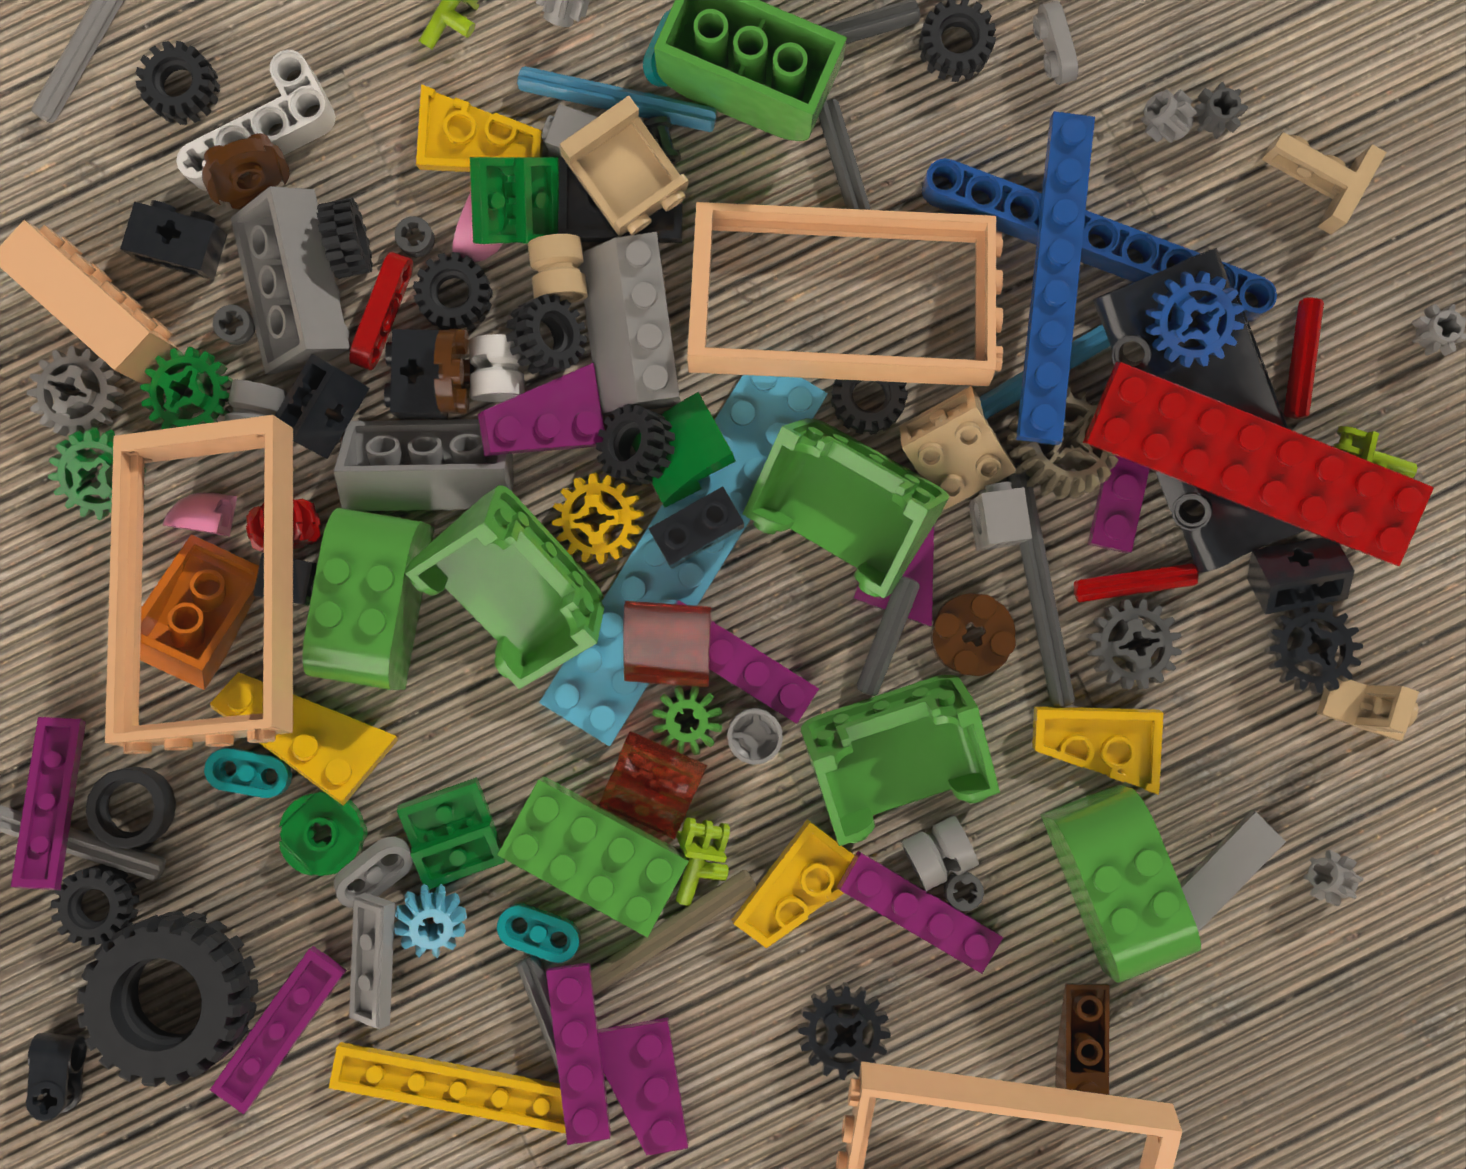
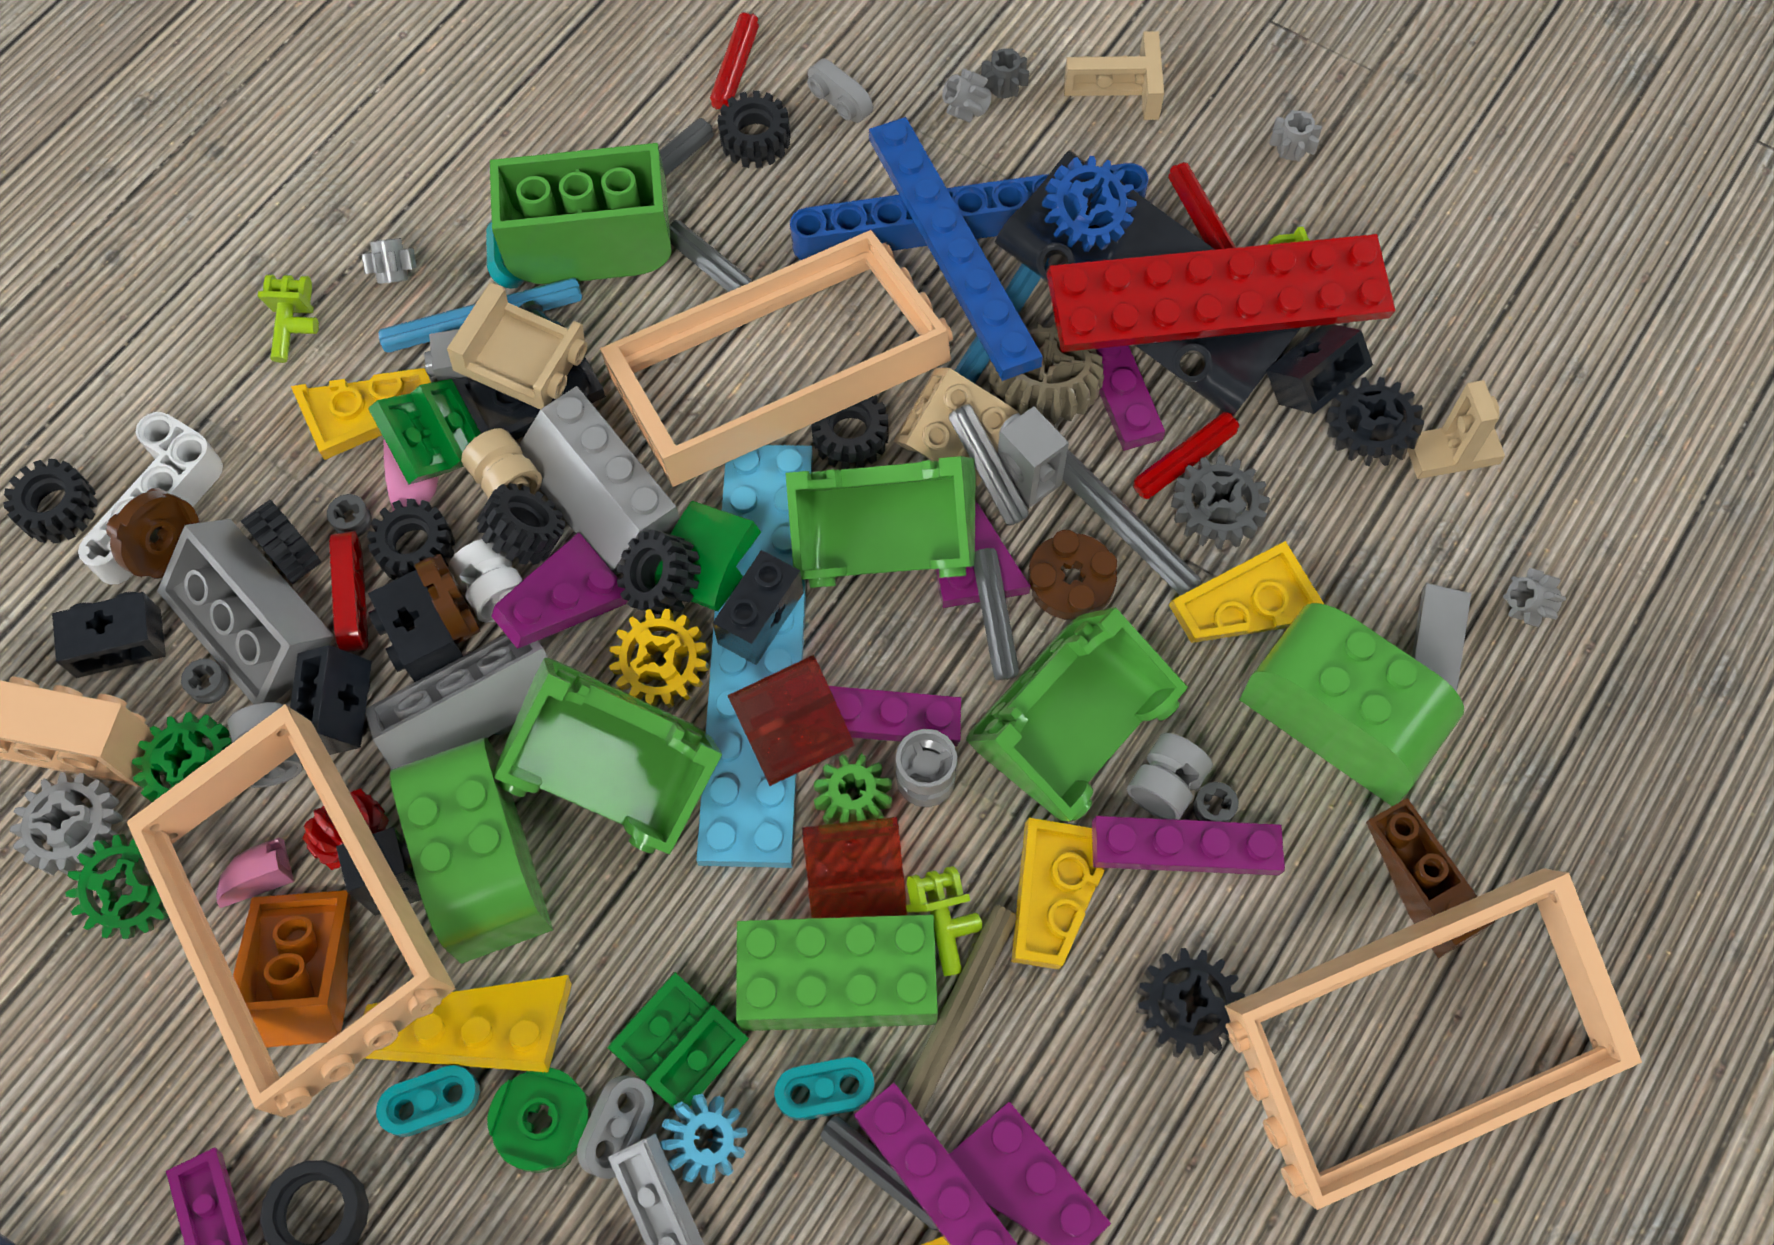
camera: 30 degrees left, 20 degrees down
none -> axle [949,404,1029,526]

